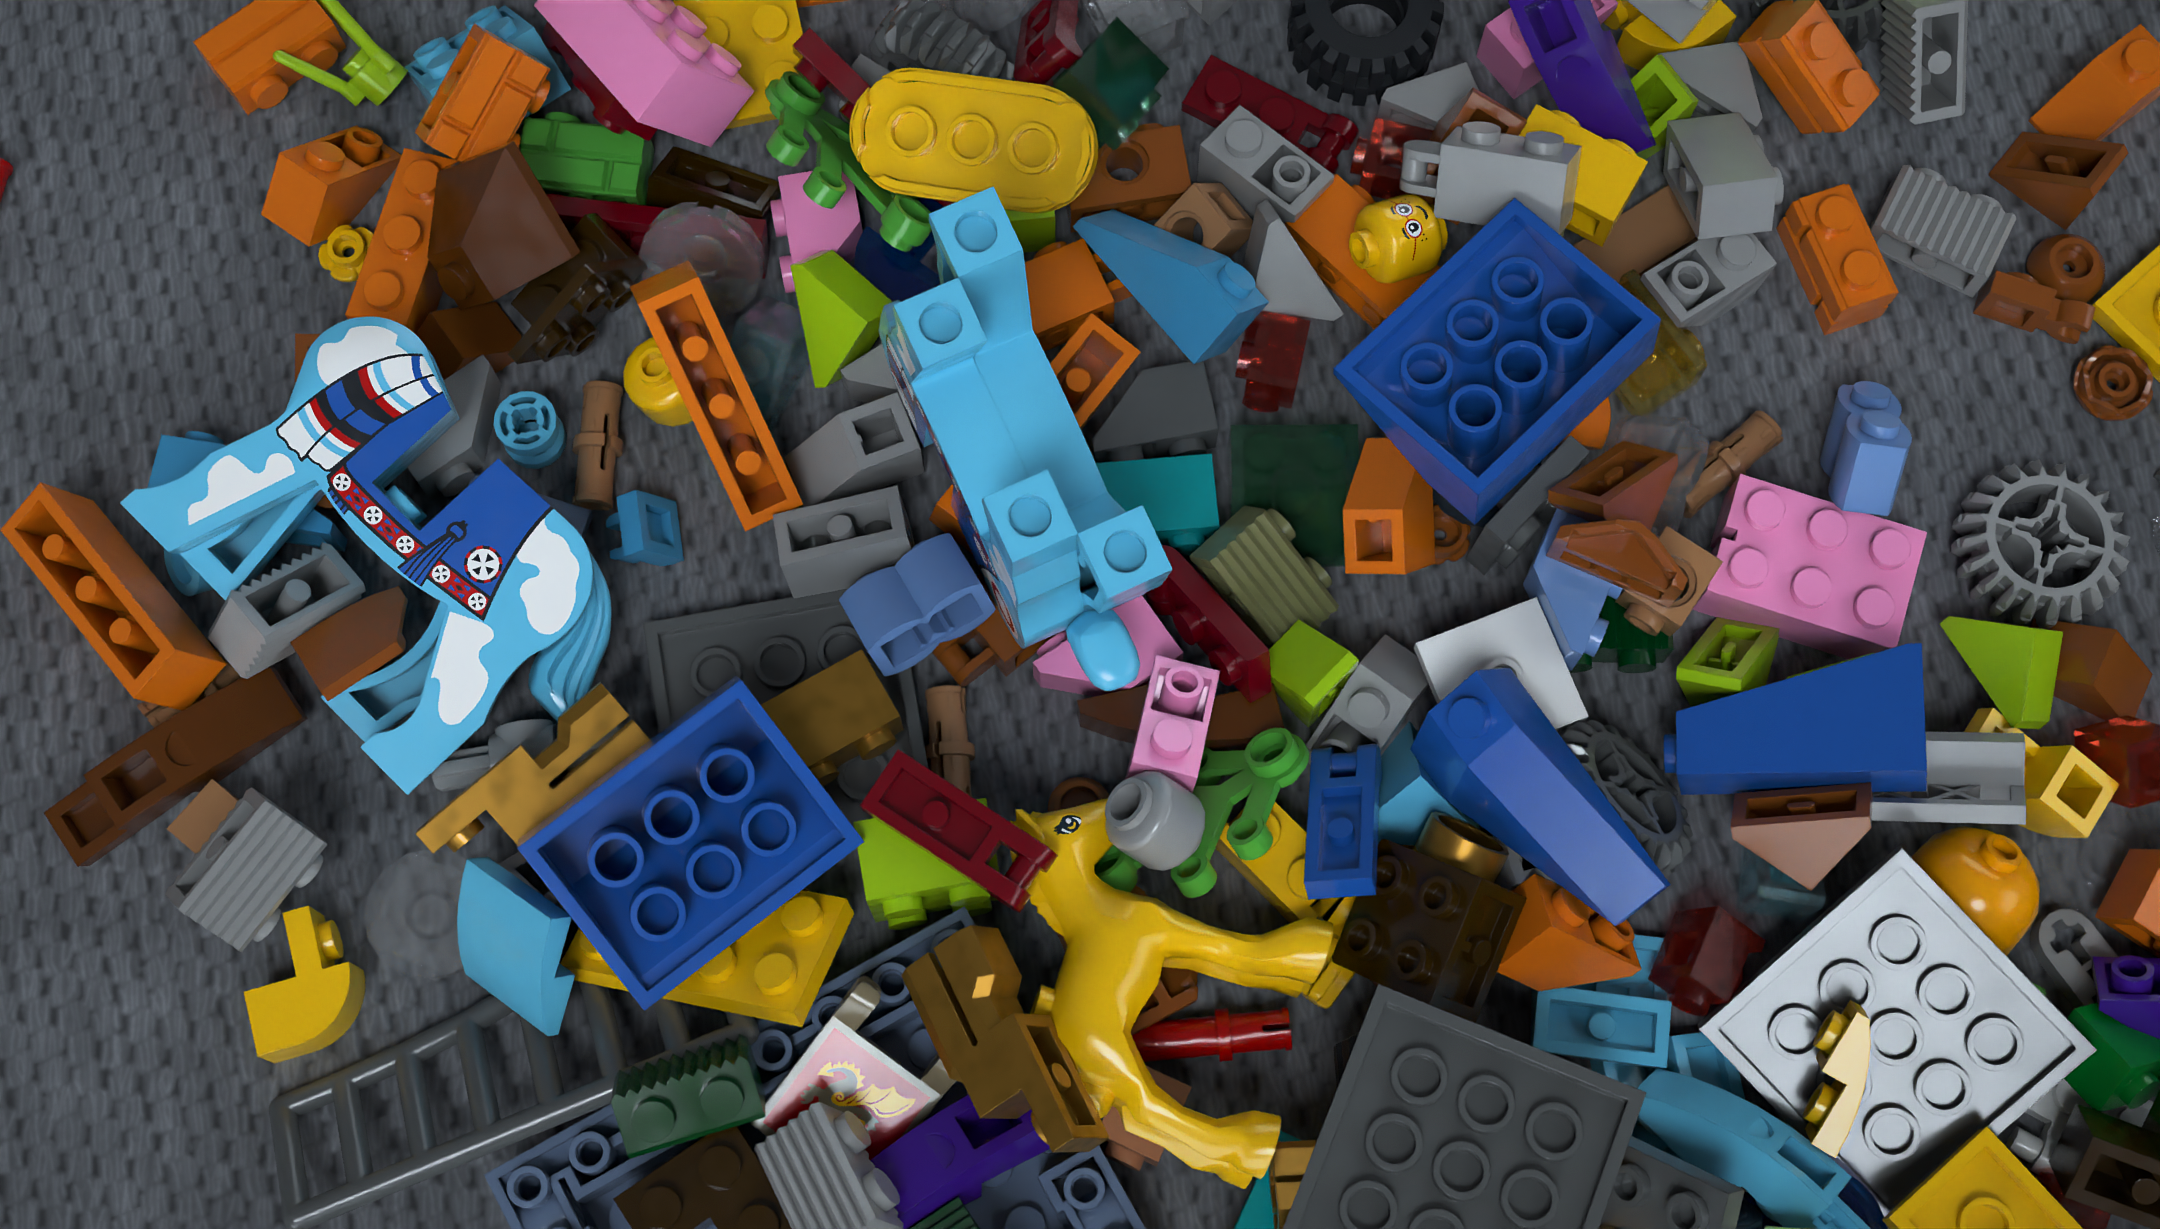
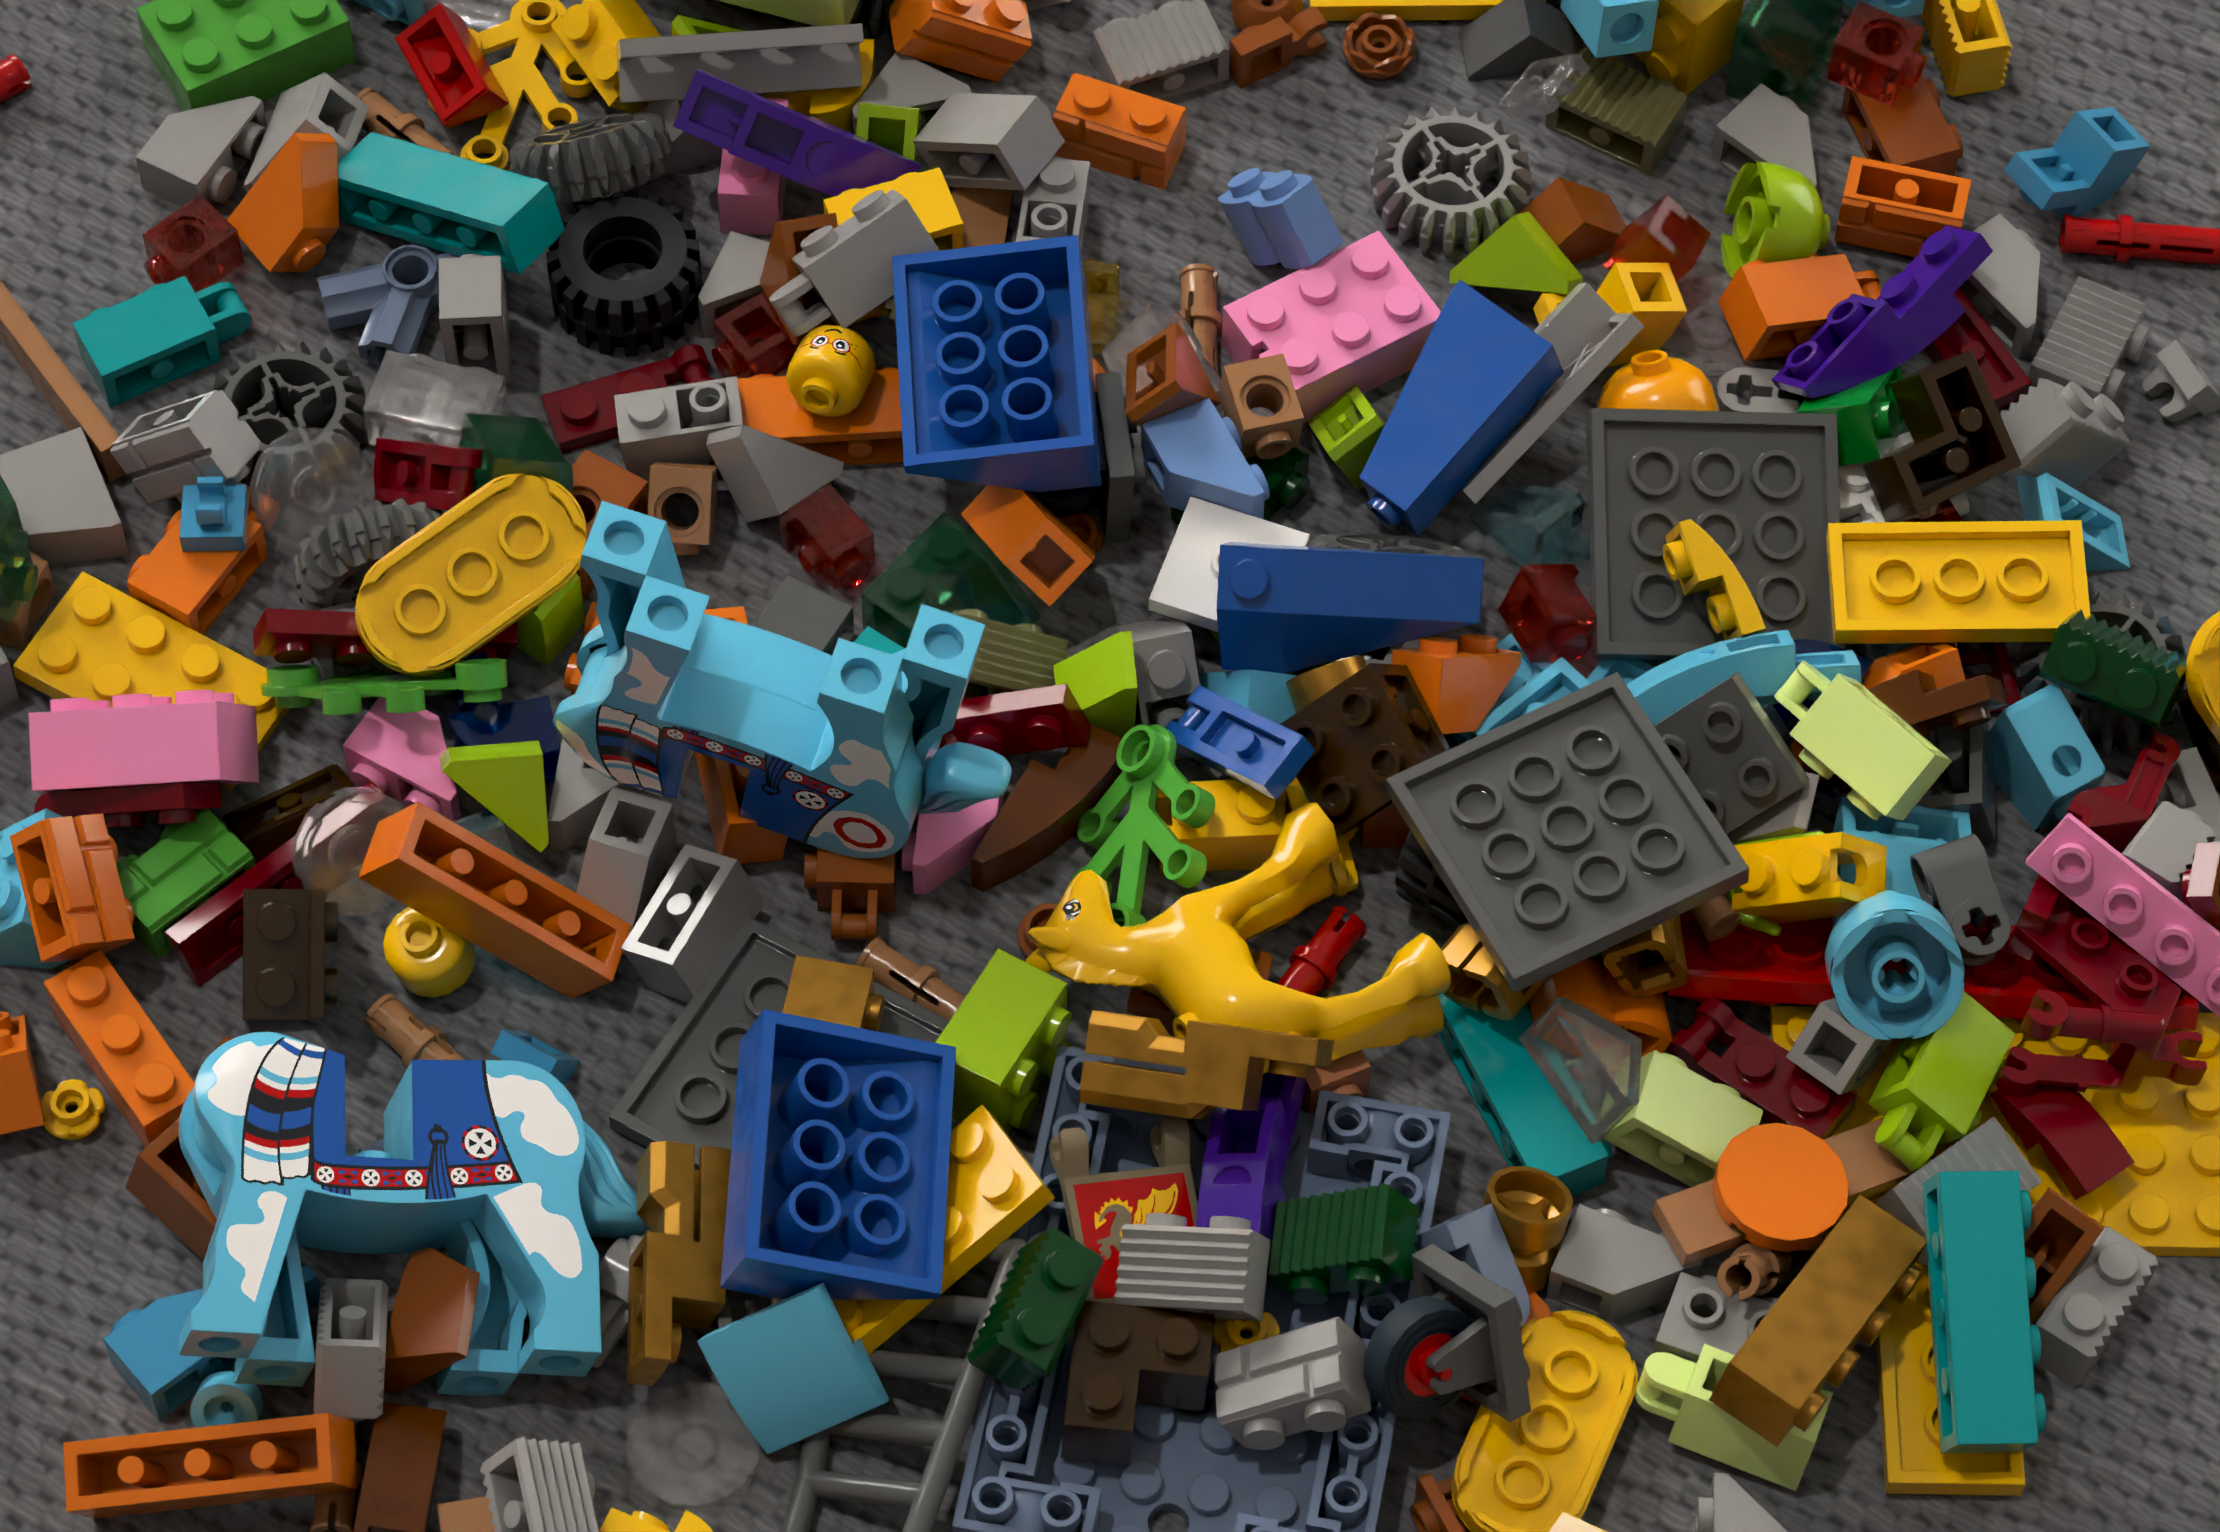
camera: 50 degrees left, 15 degrees down
reddish brown slope [427,141,580,310] -> none
medium azure wheel [493,391,567,469] -> none
medium blue brick [839,533,996,676] -> none
dark red plate [860,749,1058,913] -> none
dark azure slope [1073,209,1269,364] -> none
light grey head [1105,771,1205,871] -> none
bright pink slope [1125,655,1220,793] -> none
dark orange slope [1546,519,1688,608] -> none
dark orange slope [1731,782,1873,891] -> none

